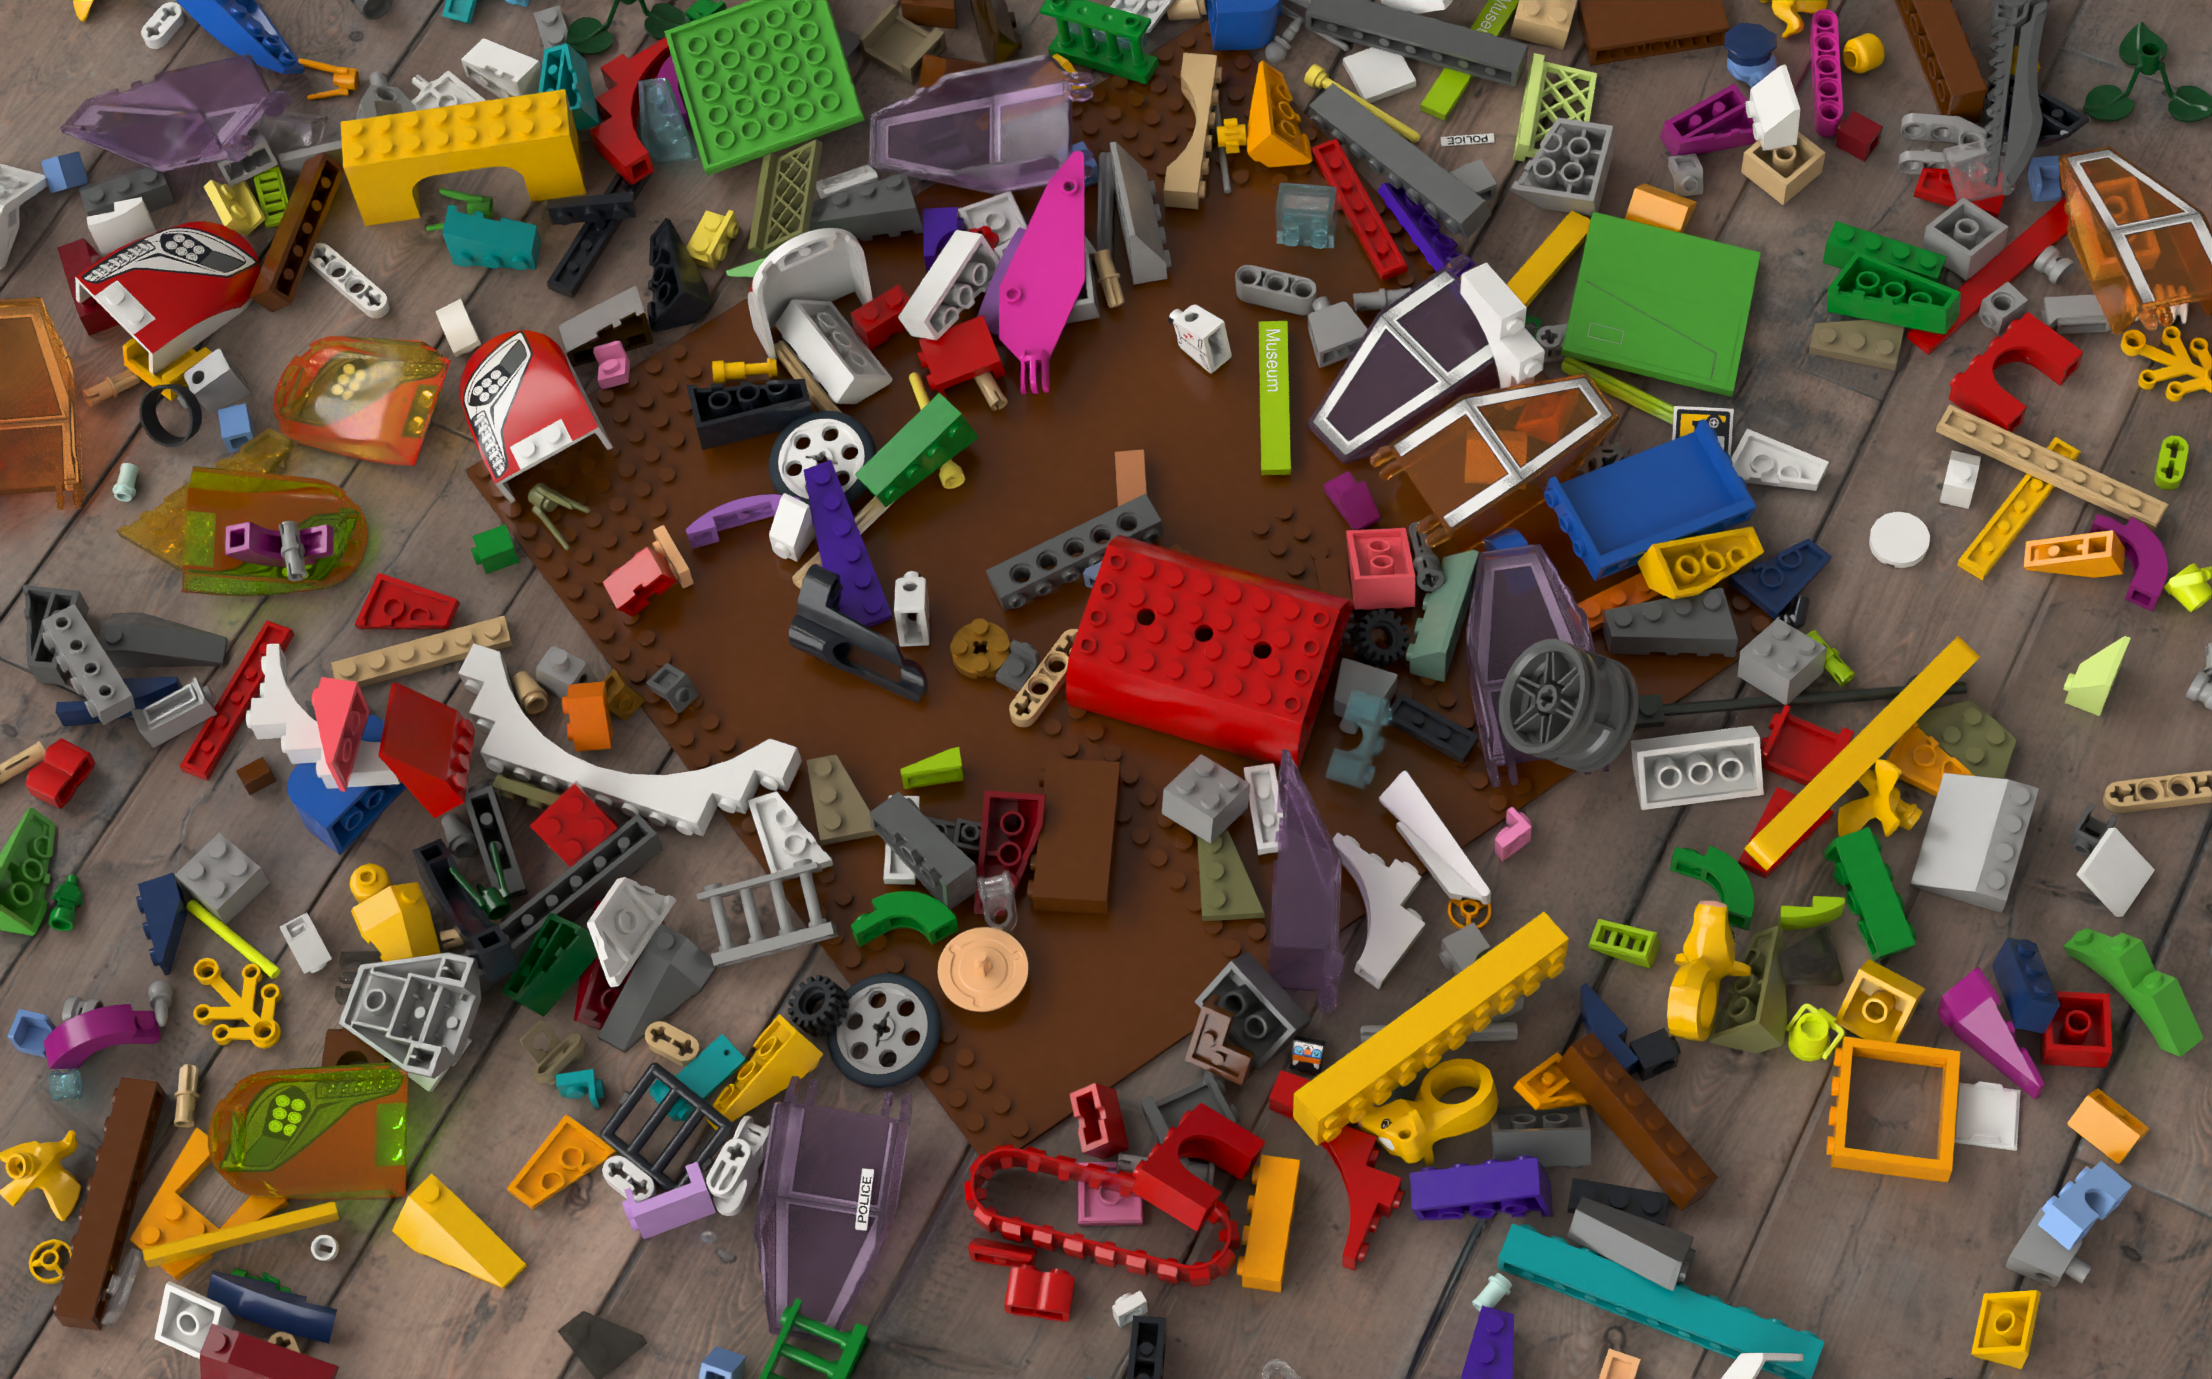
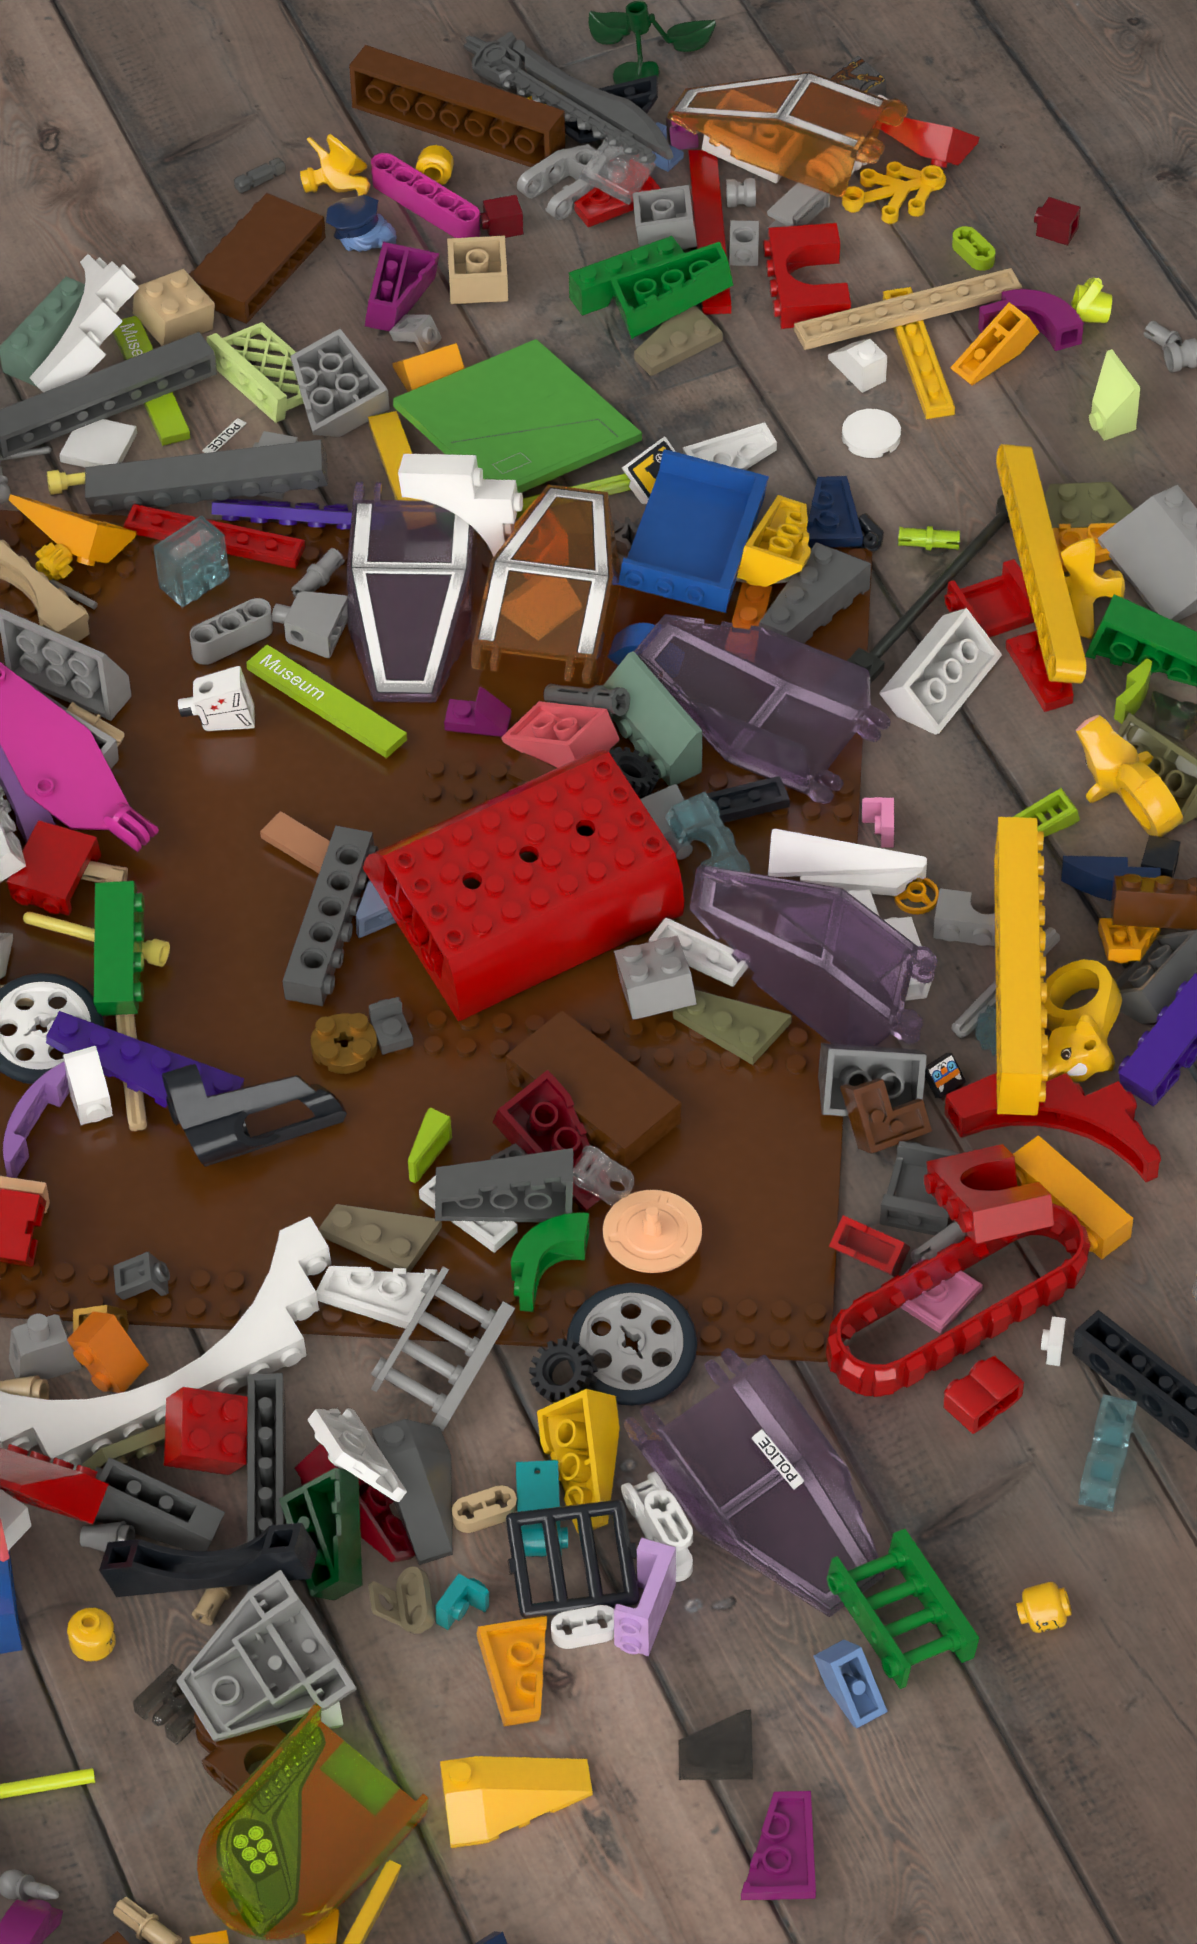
camera: 55 degrees left, 10 degrees down
yellow plant [193,958,282,1049] -> none
white slope [280,912,332,974] -> none
white hinge [311,1235,339,1262] -> none
yellow wedge [351,882,441,962] -> none
dark green plant [449,842,511,920] -> none
white torso [894,571,930,646] -> none
red slope [968,1238,1038,1268] -> none
tan beam [1009,629,1078,727] -> none
dark grey wheel [1499,639,1639,772] -> none
green arch [1670,845,1754,931] -> none
light grey brick [1737,618,1827,705] -> none
white slope [1746,65,1800,151] -> none

